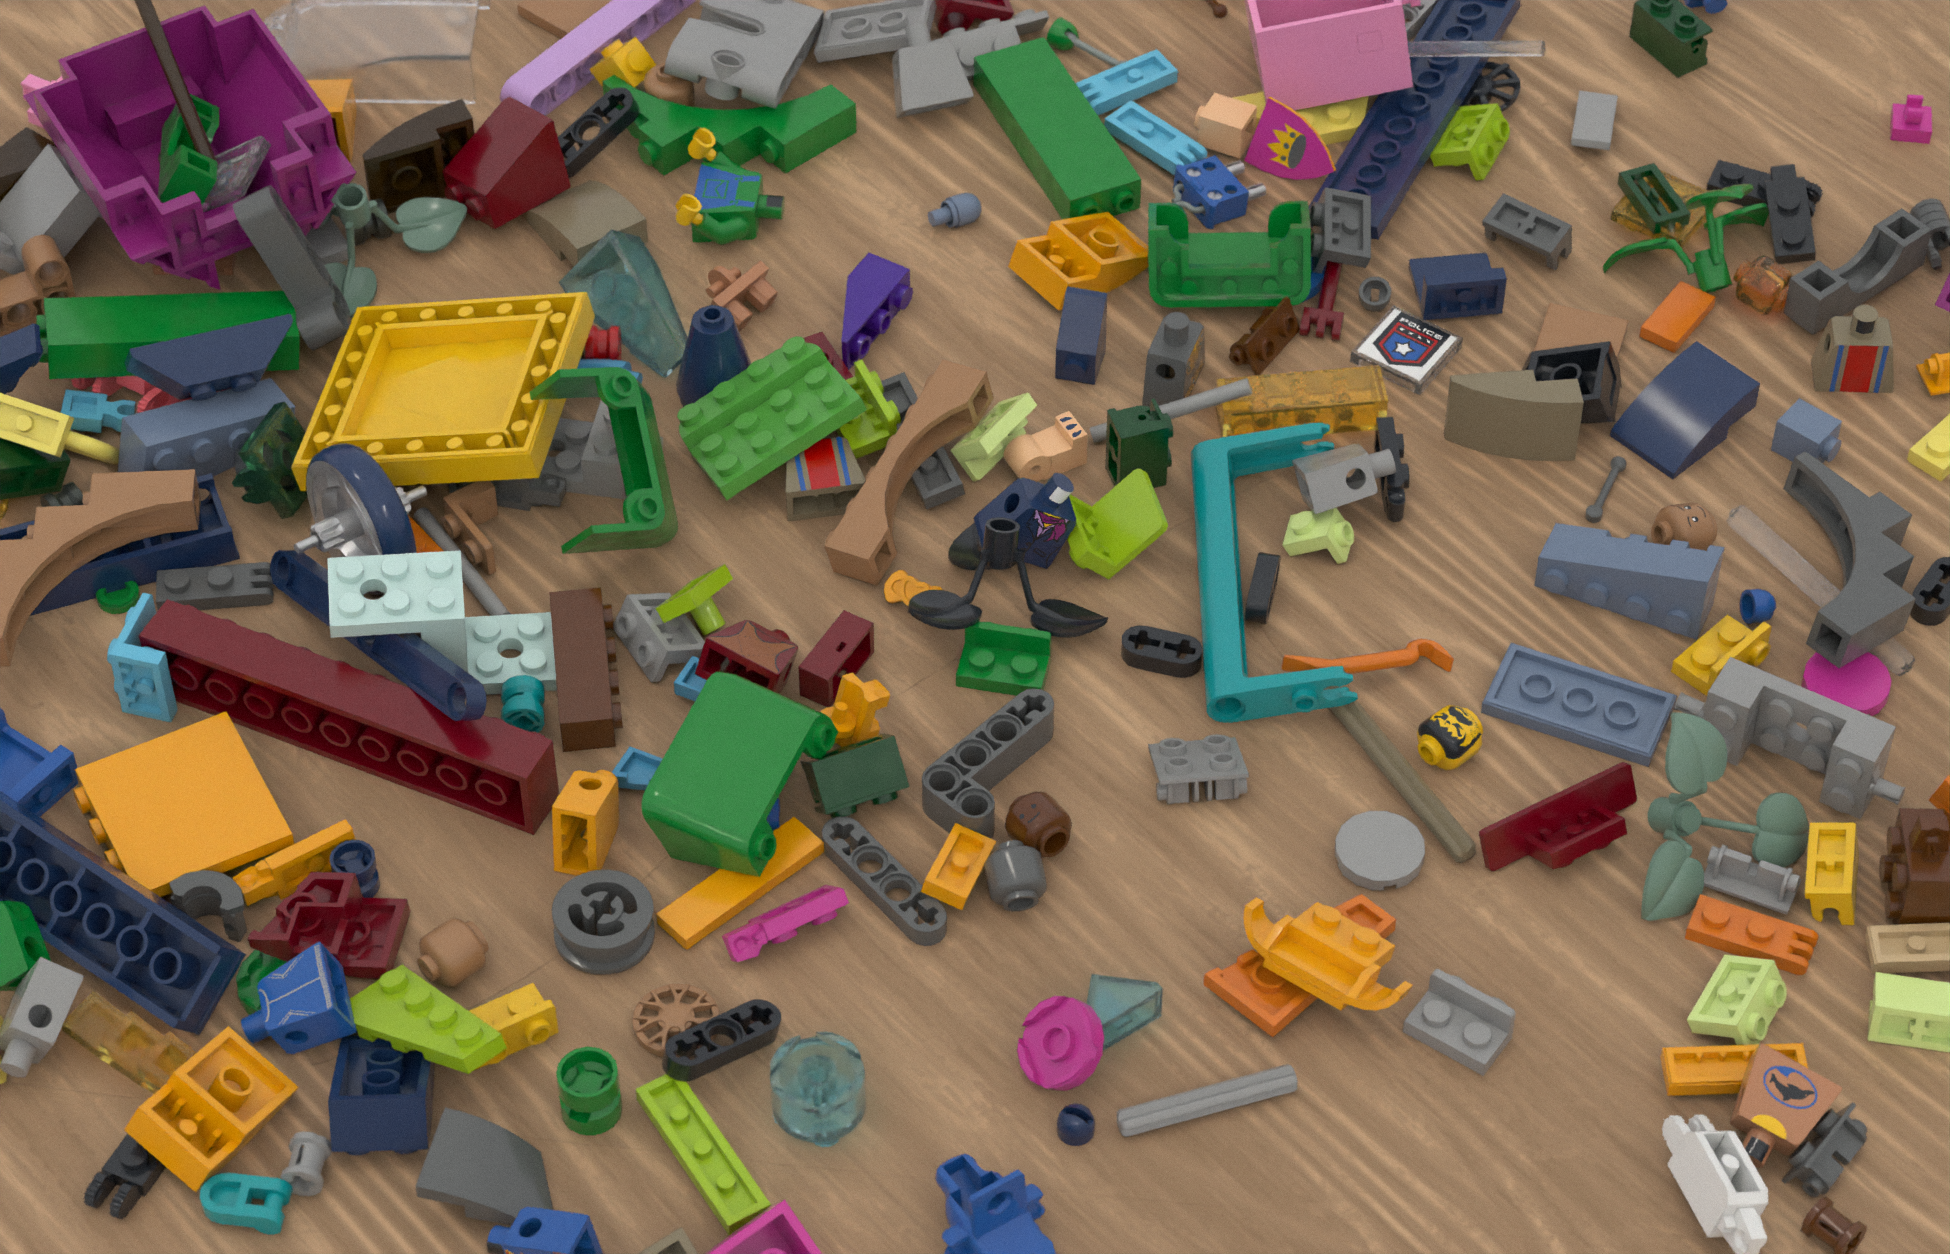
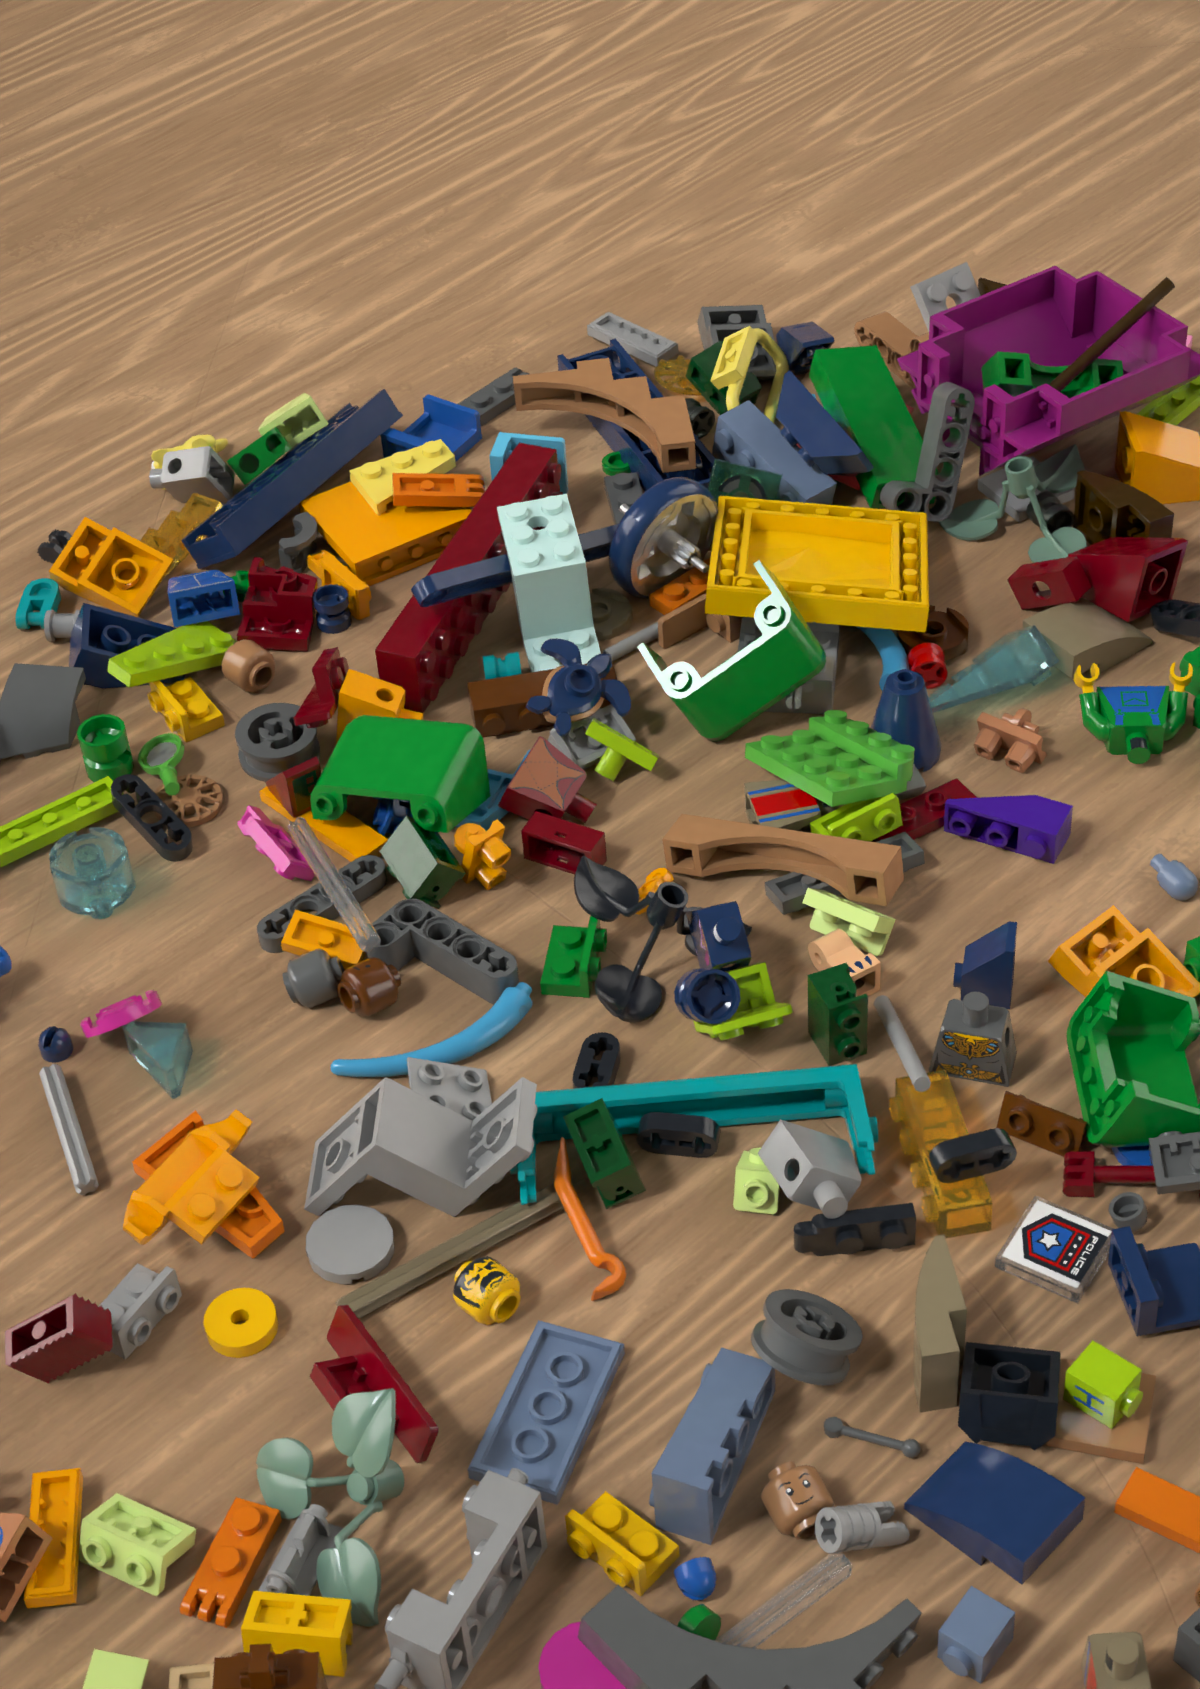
camera: 90 degrees right, 5 degrees down
none -> dark red brick [5,1293,113,1383]
none -> bright green piece [138,733,185,796]
none -> yellow piece [203,1288,278,1358]
none -> dark red slope [265,756,321,818]
none -> clear axle [287,817,381,952]
none -> dark red bracket [293,647,349,728]
none -> light grey bracket [304,1077,537,1217]
none -> dark azure animal [330,982,533,1077]
none -> light yellow wing [349,439,456,516]
none -> orange hinge [392,473,485,507]
none -> dark blue animal [526,638,631,737]
none -> dark green hinge [563,1098,646,1209]
none -> dark blue wheel [674,968,740,1024]
none -> green tile [677,1604,721,1641]
none -> dark grey wheel [751,1289,863,1385]
none -> light grey hinge [815,1501,910,1553]
none -> black beam [929,1128,1017,1183]
none -> dark red piece [1007,556,1092,610]
none -> lime brick [1063,1340,1143,1429]

